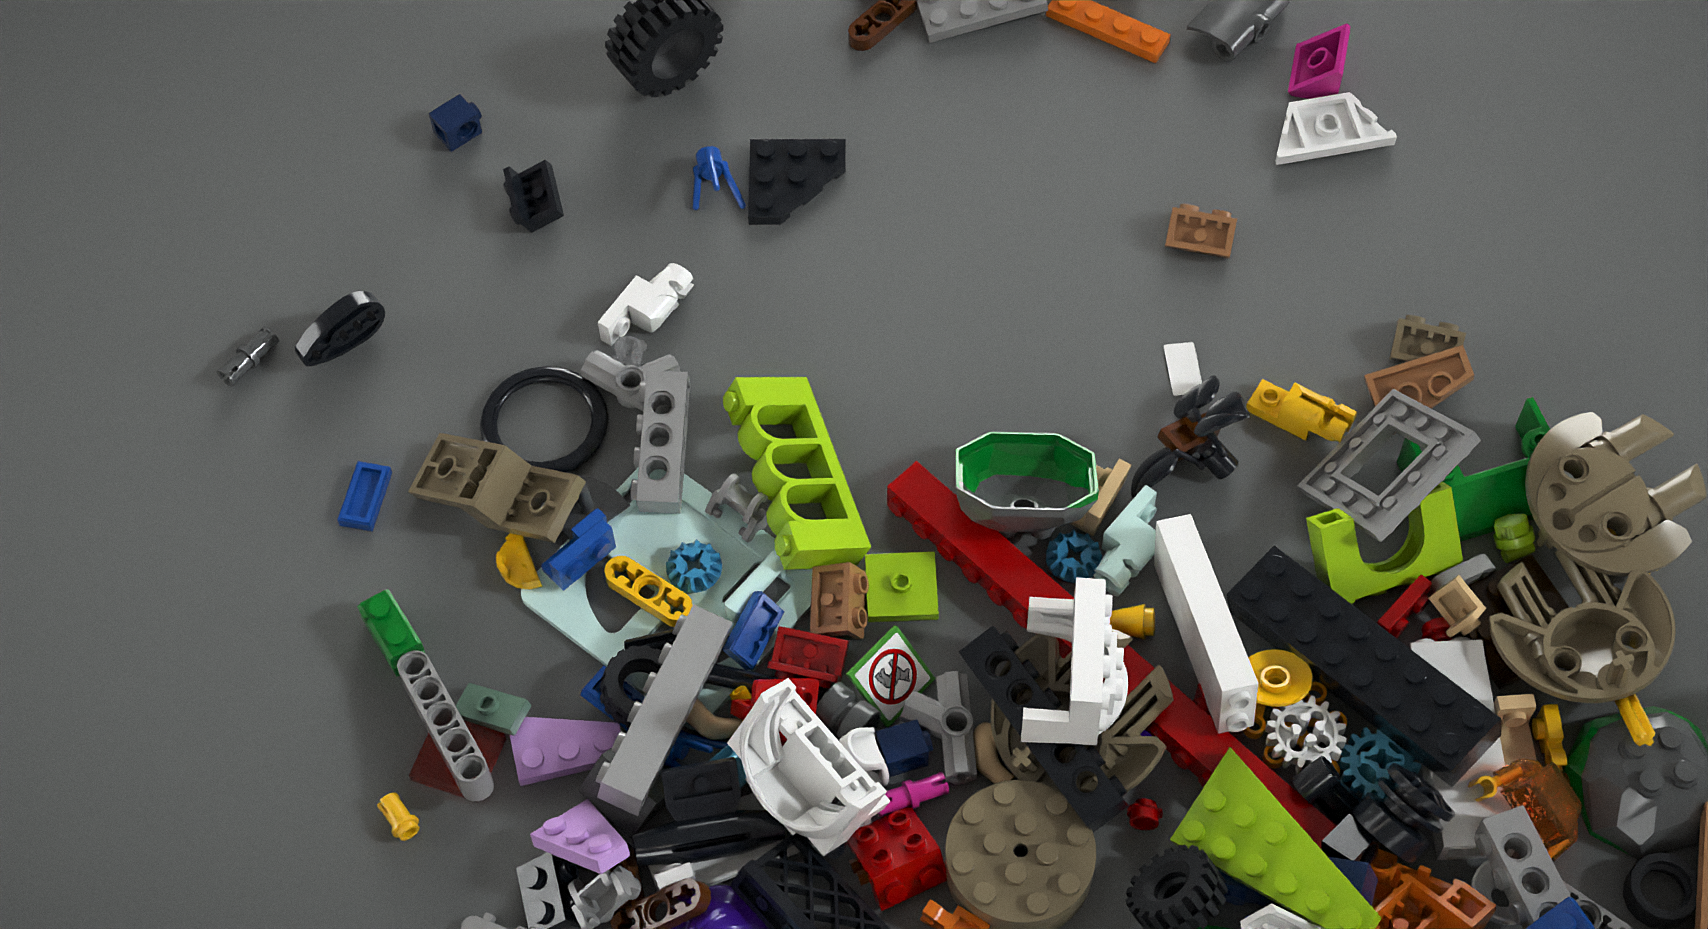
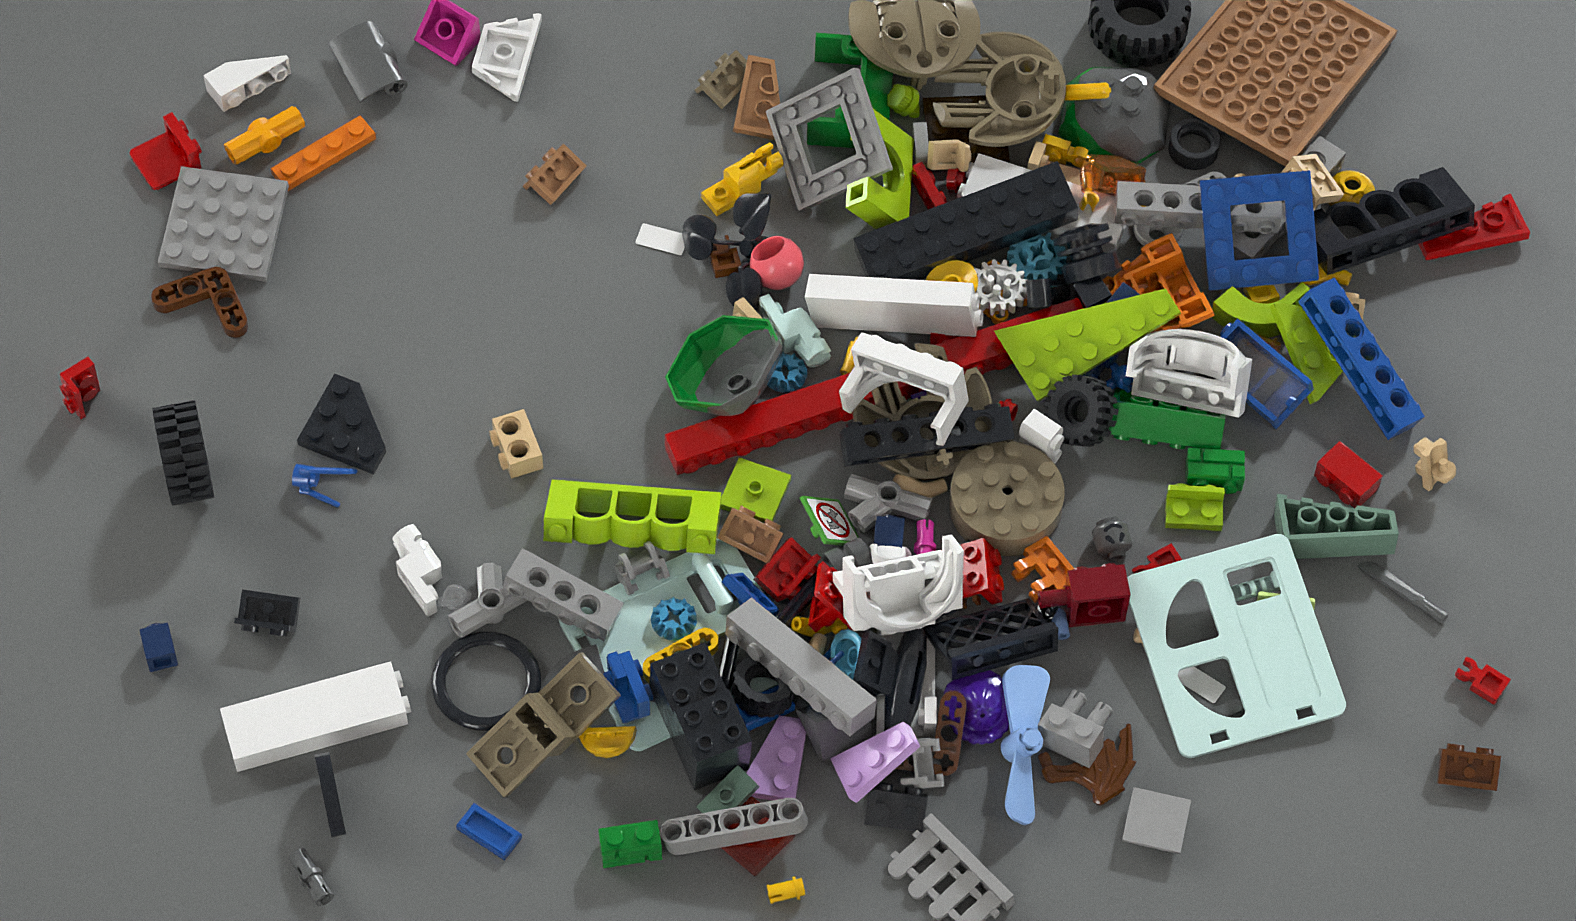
camera: 70 degrees left, 0 degrees up
none -> white brick [220,661,411,772]
none -> tan brick [489,409,543,479]
none -> black piece [649,642,752,790]
none -> coral helmet [750,236,804,290]
none -> white brick [1018,409,1064,464]

